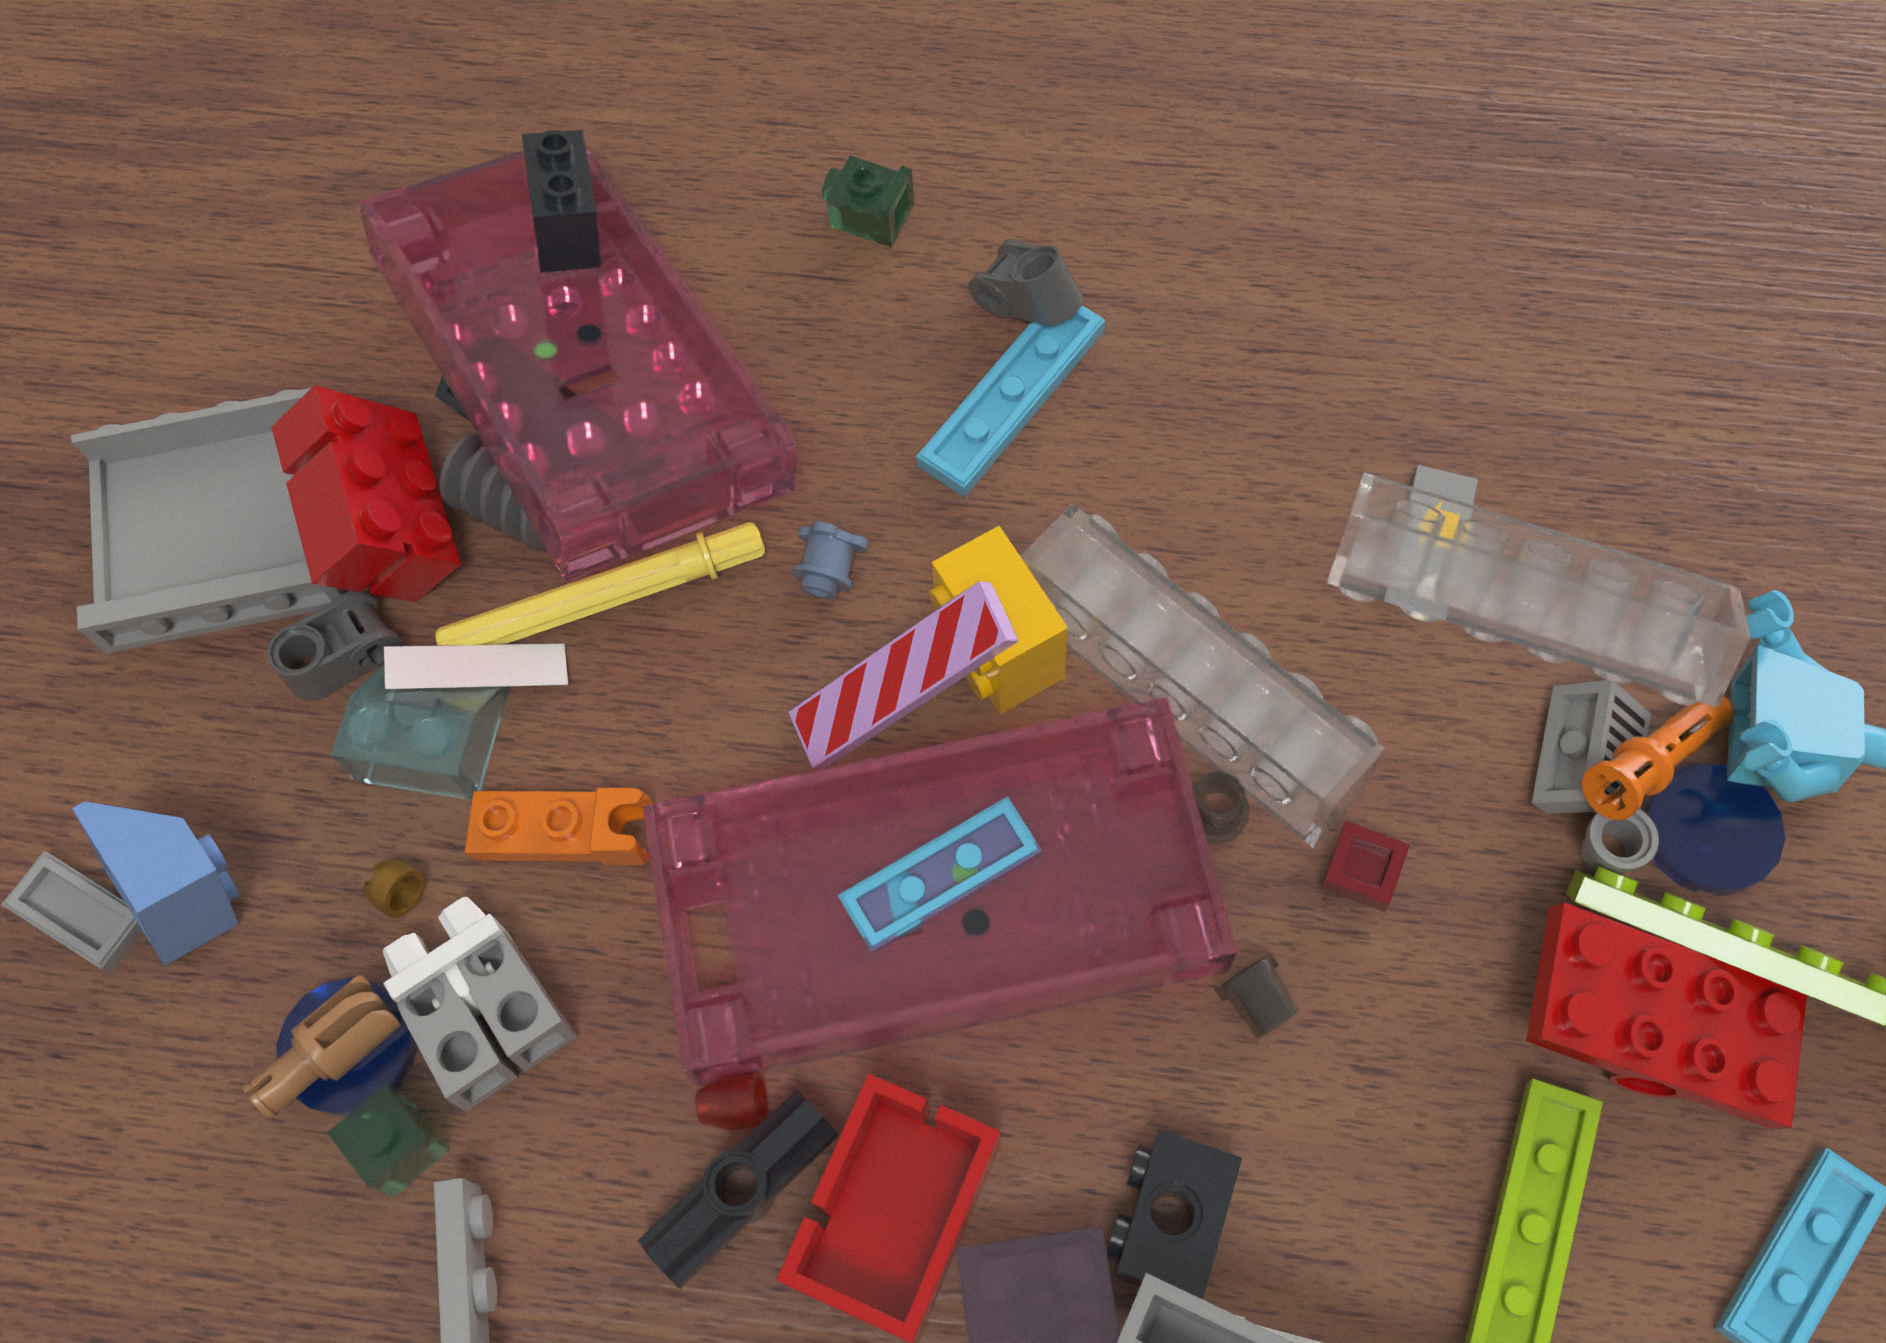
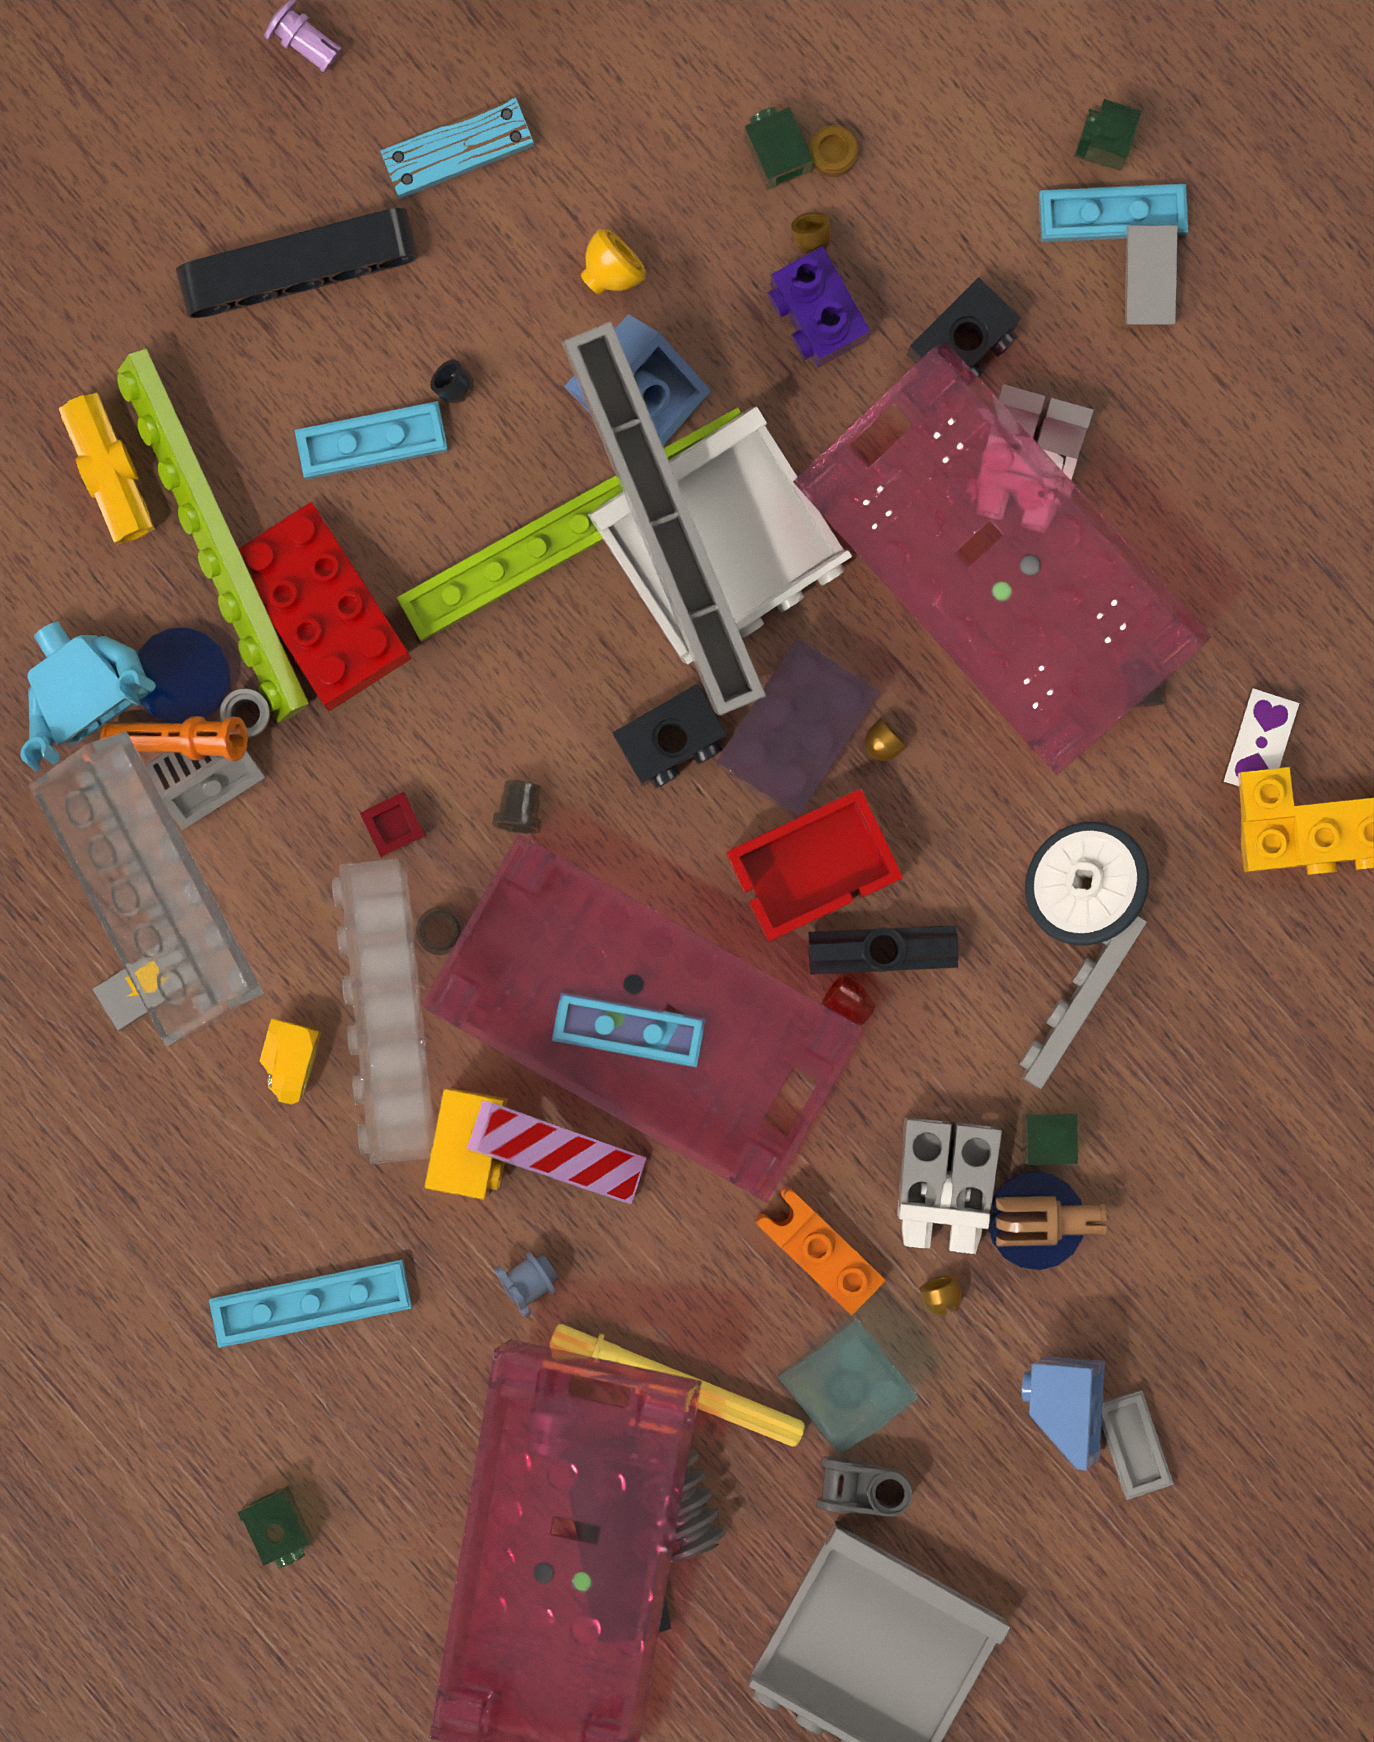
camera: 145 degrees left, 20 degrees up
red piece [271,385,461,602] -> none
white sticker [384,643,568,689] -> none
black brick [522,130,601,273] -> none
dark grey piece [968,239,1083,326] -> none
none -> yellow rock [260,1018,321,1105]

